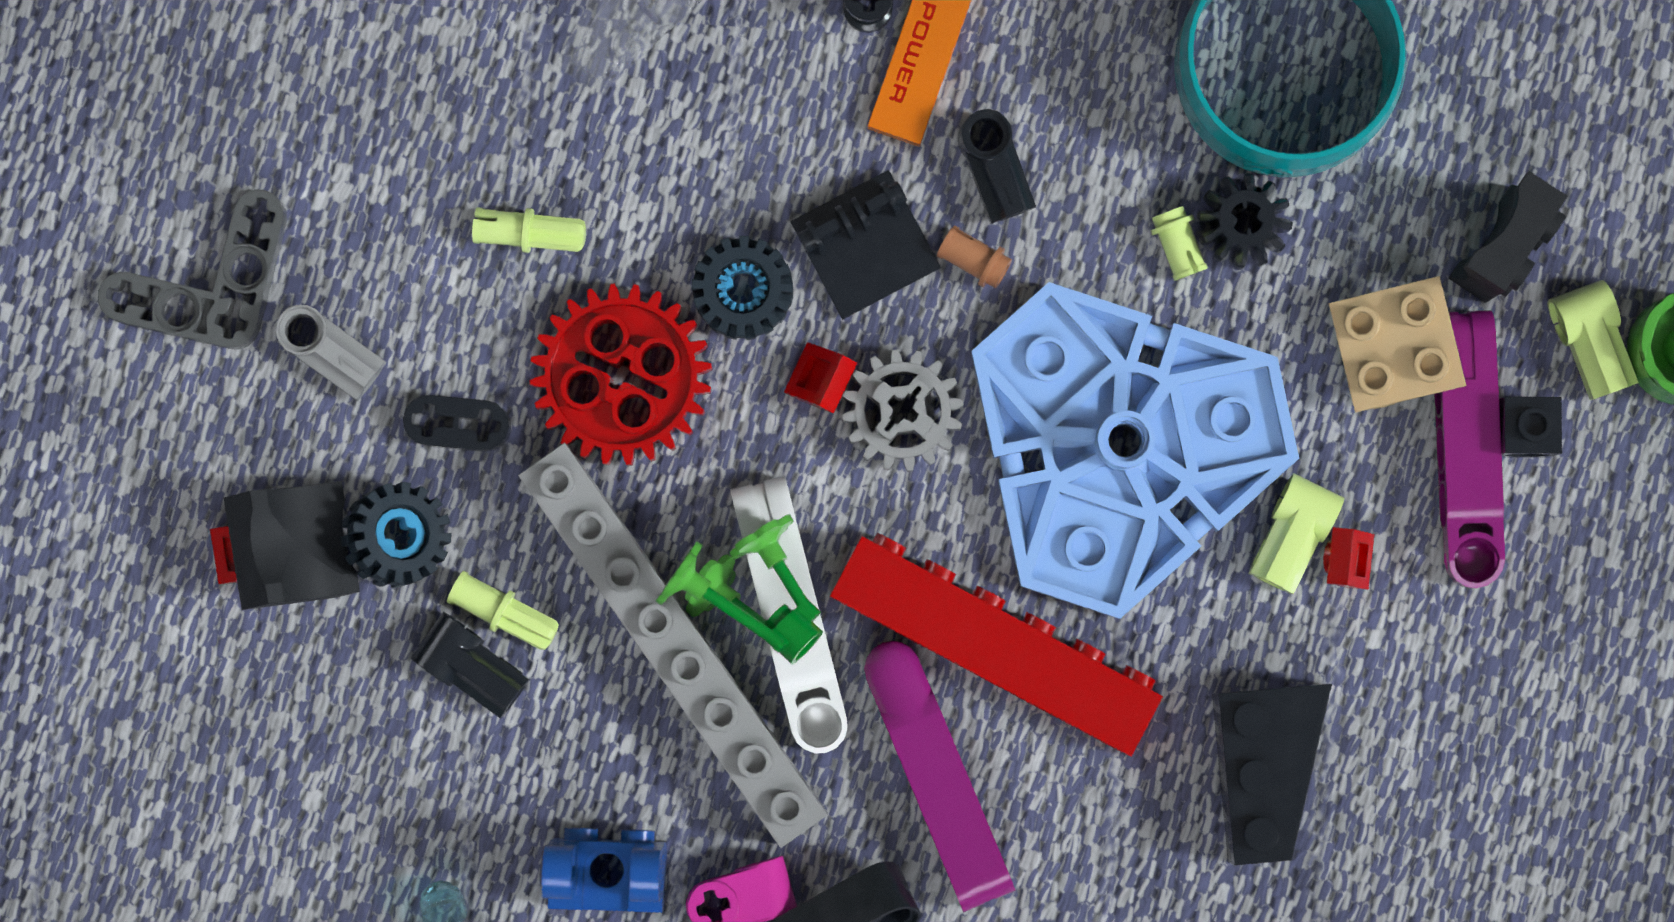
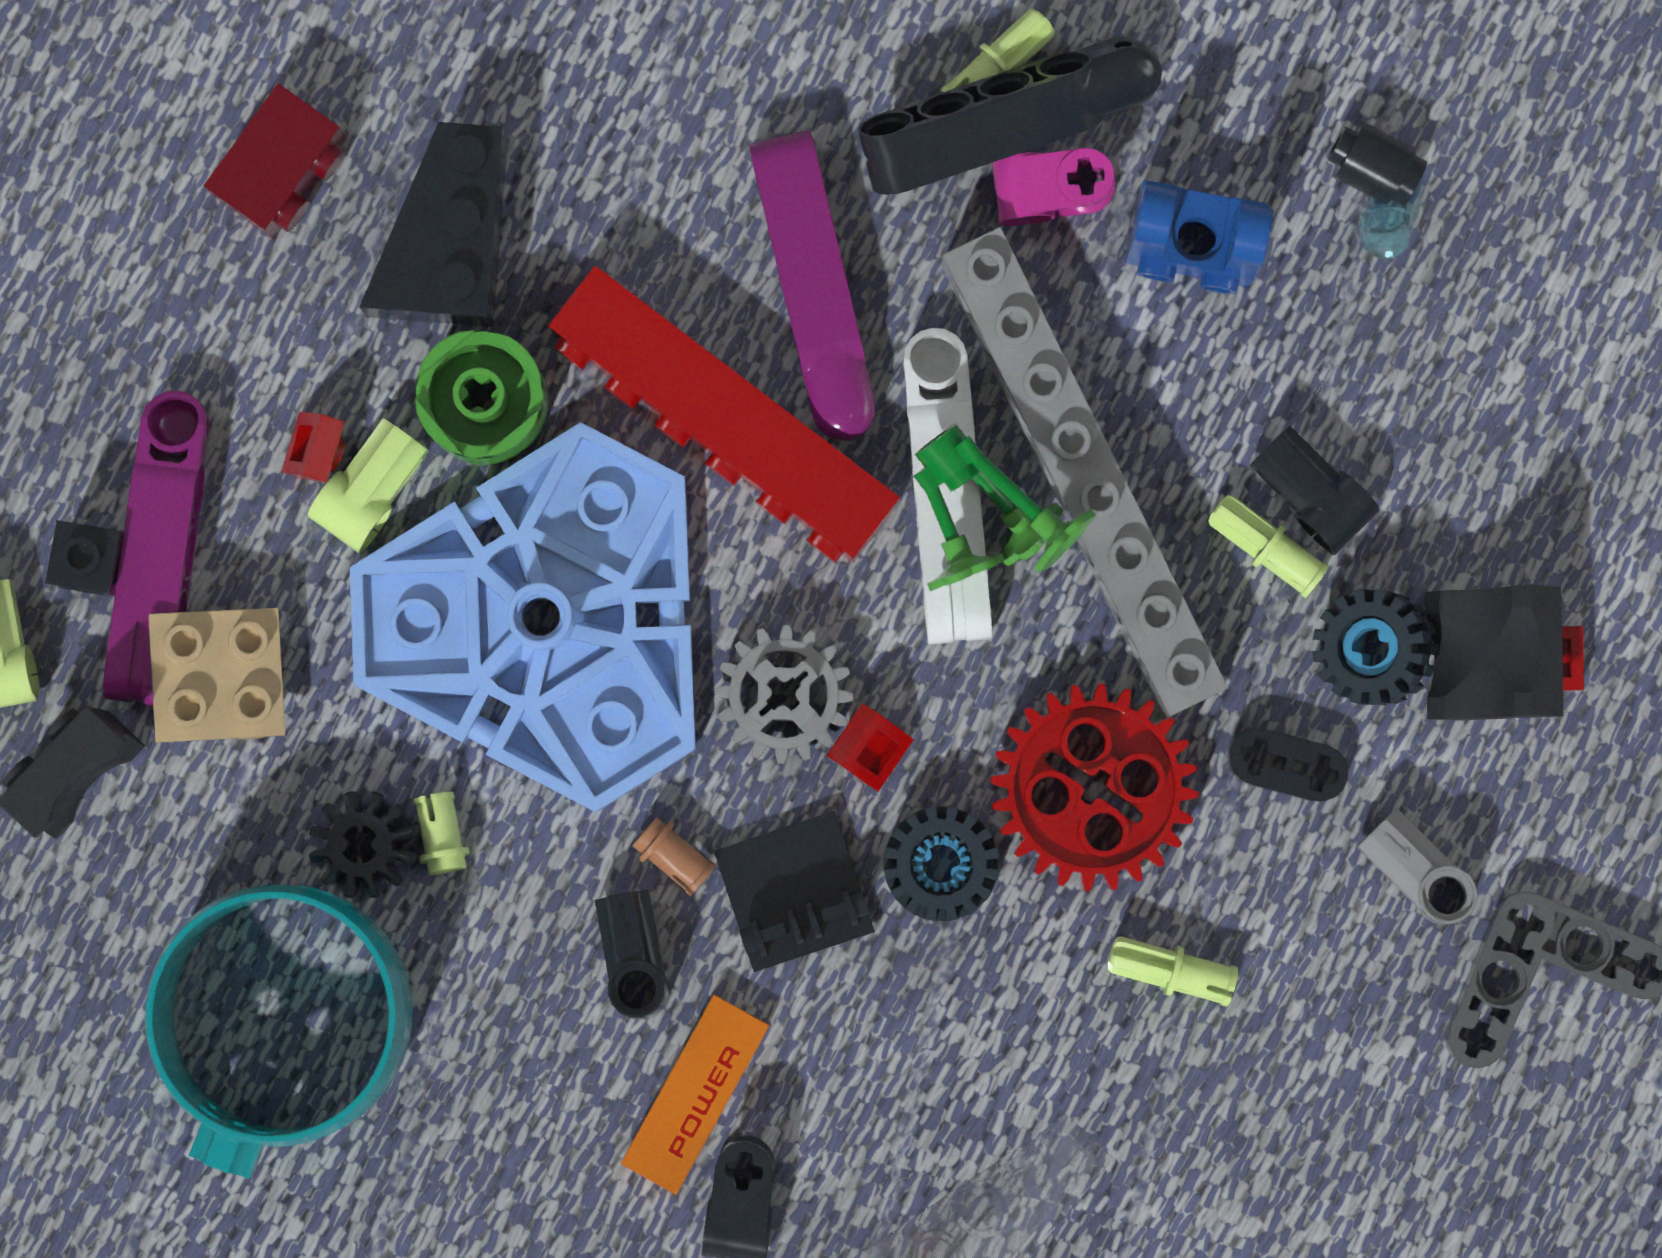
camera: 170 degrees left, 0 degrees up
none -> dark red brick [203,83,347,239]
none -> bright green brick [415,330,549,466]

